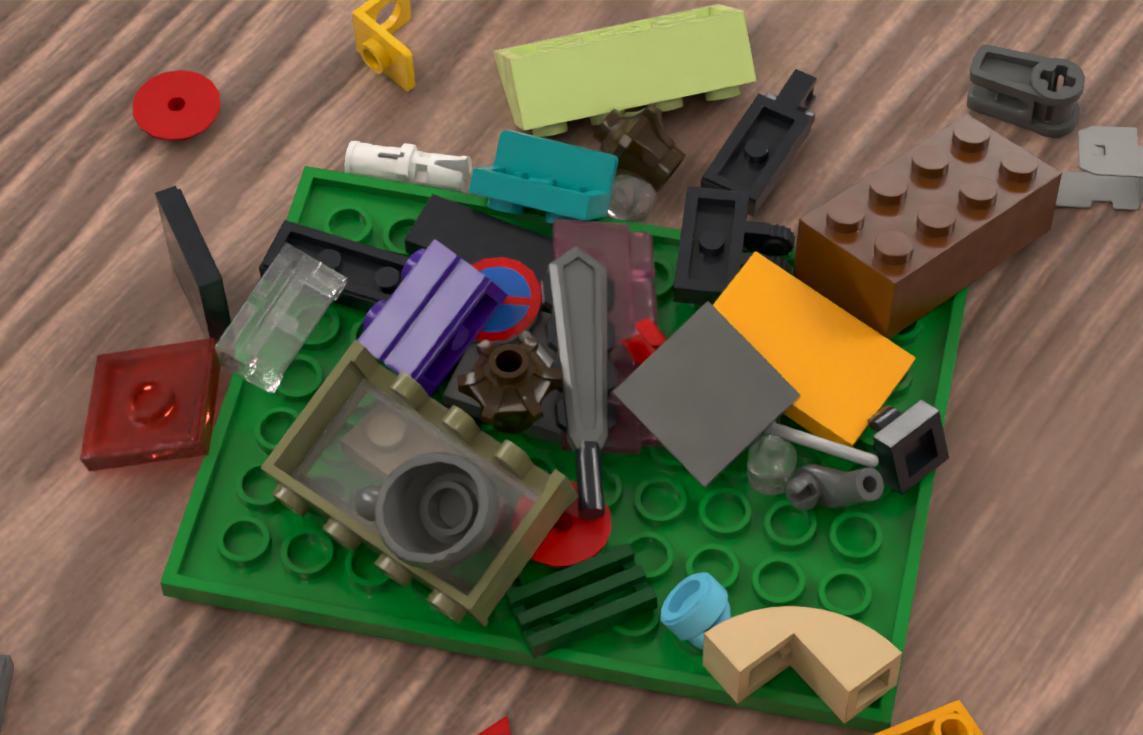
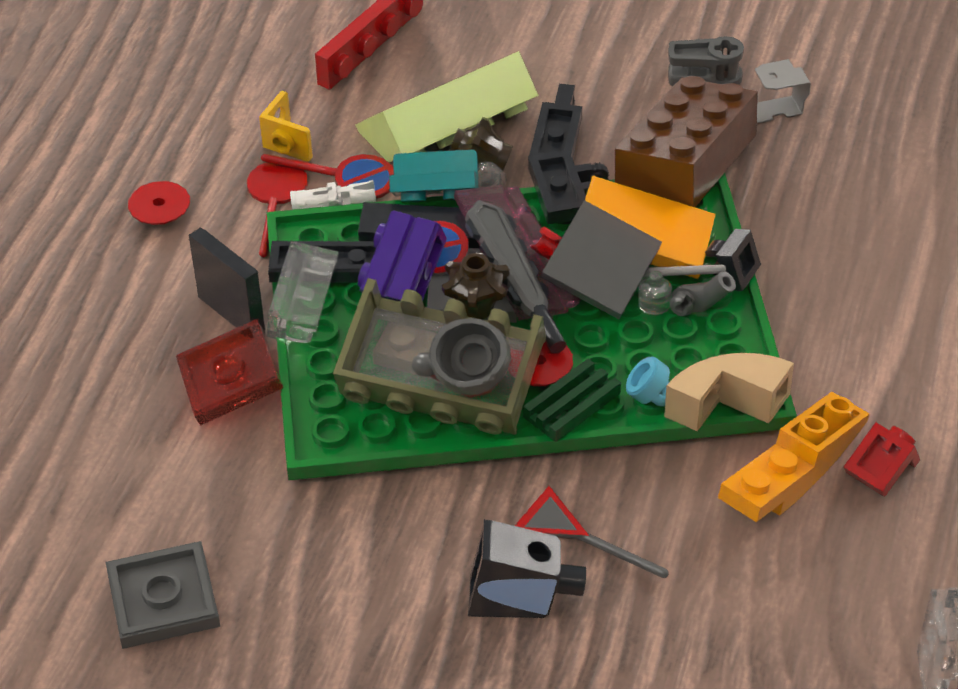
camera: 20 degrees left, 10 degrees down
none -> red piece [247,162,308,258]
none -> piece [261,154,394,199]

